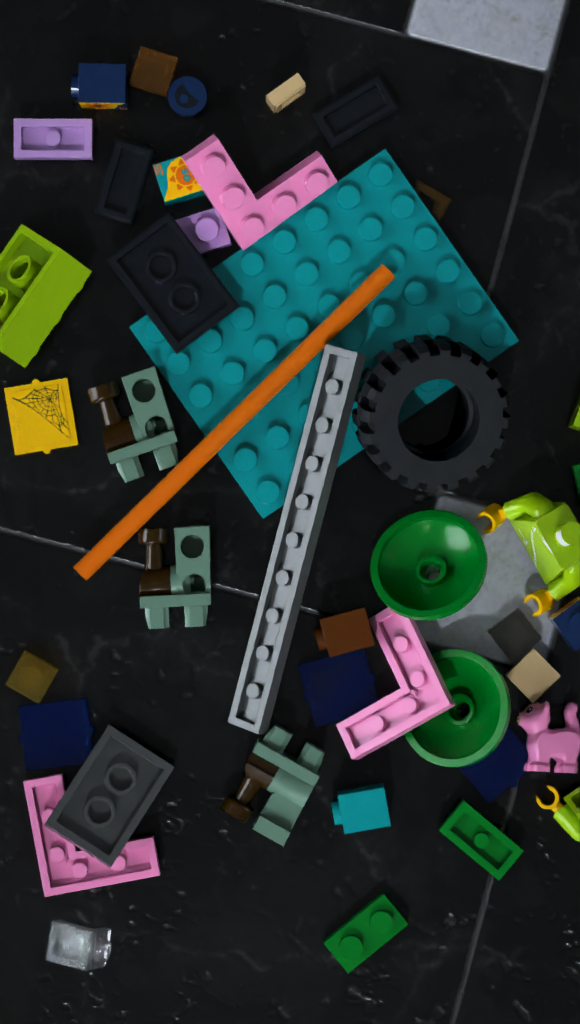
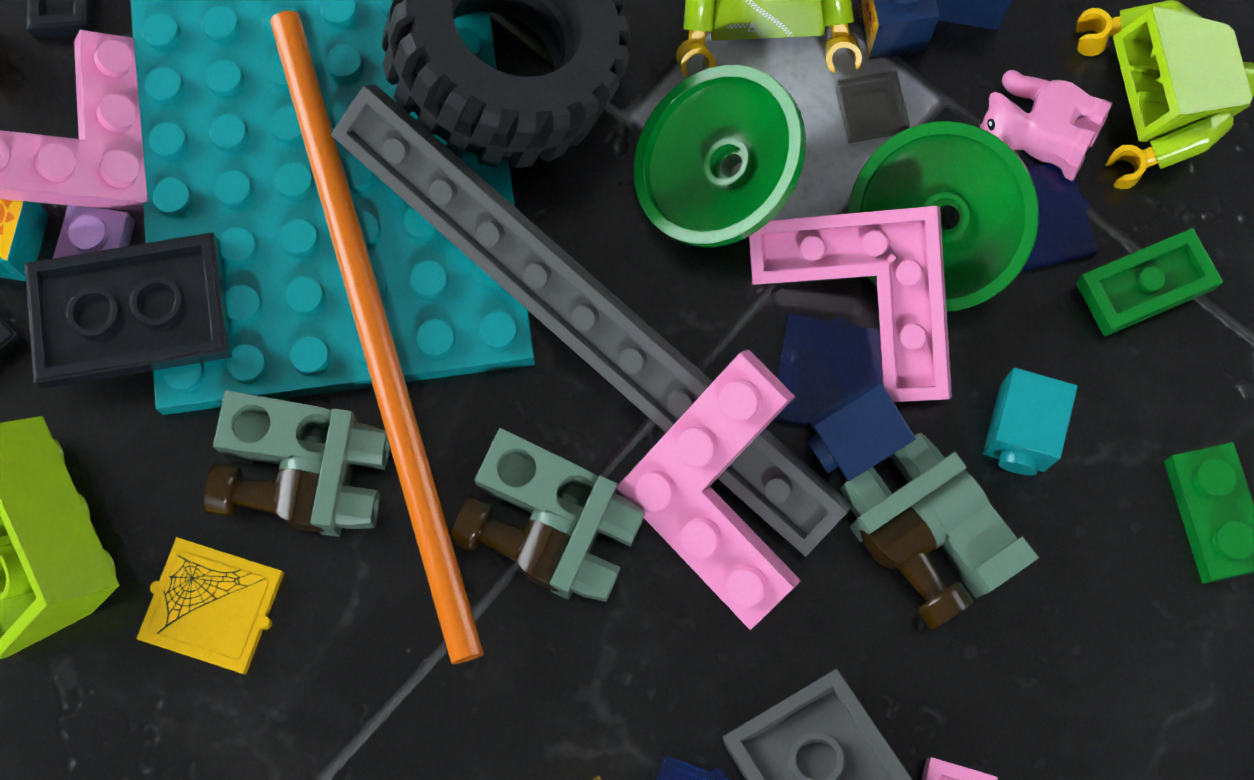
camera: 65 degrees left, 15 degrees down
reddish brown brick [314,606,375,658] -> none
tan tile [505,647,561,703] -> none
none -> bright pink plate [617,349,801,630]
none -> dark blue brick [807,380,916,481]

